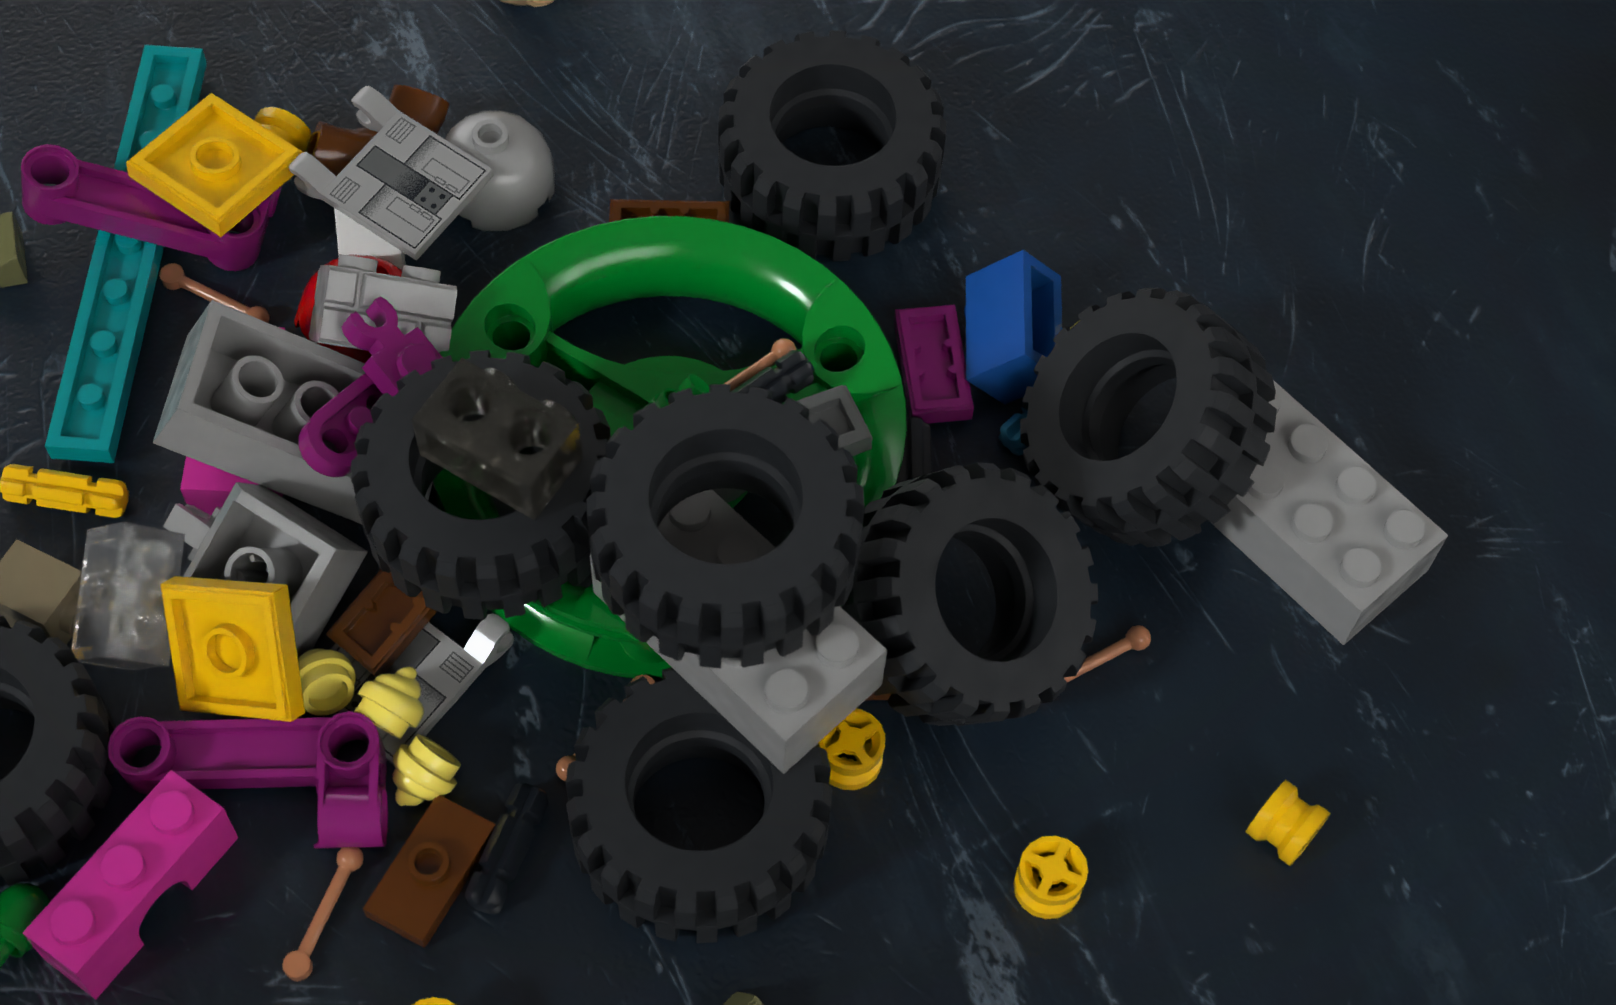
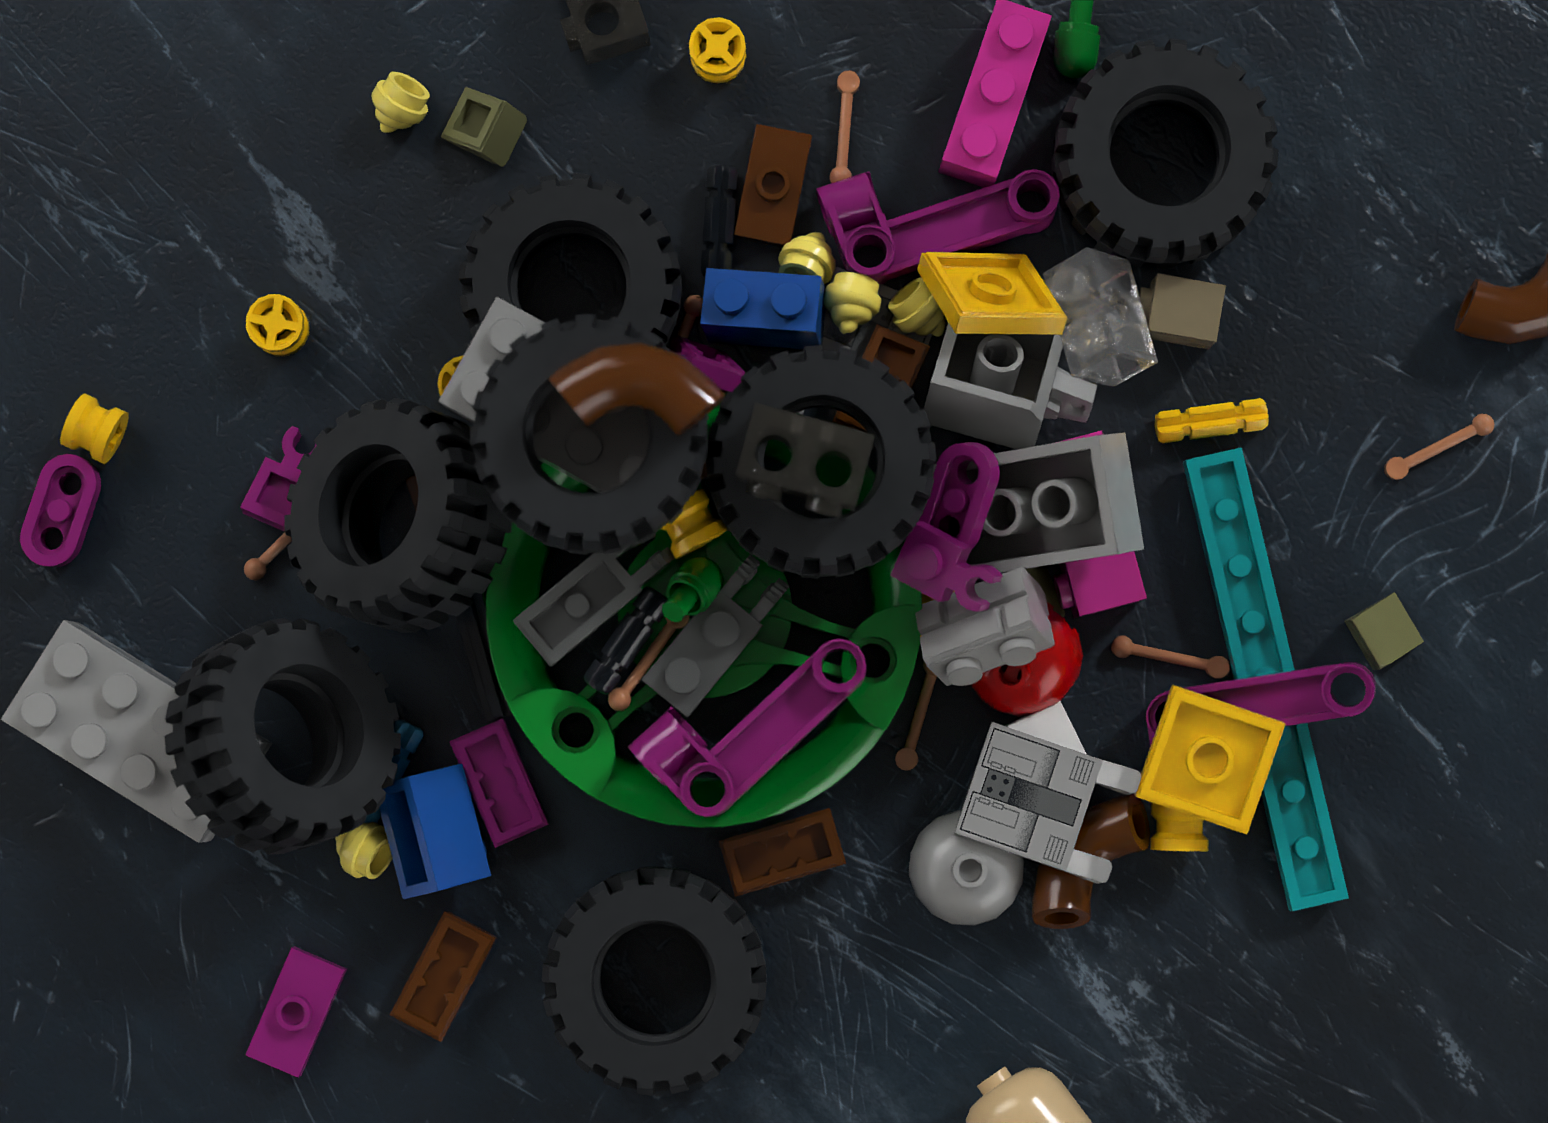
camera: 165 degrees right, 25 degrees up
none -> magenta plate [20,454,101,568]
none -> magenta plate [240,426,317,532]
none -> magenta plate [245,946,347,1078]
none -> reddish brown plate [390,910,497,1042]
none -> reddish brown cylinder [548,343,725,436]
none -> magenta piece [628,639,867,817]
none -> dark grey hinge [642,555,790,718]
none -> magenta plate [668,335,745,392]
none -> blue brick [700,268,826,349]

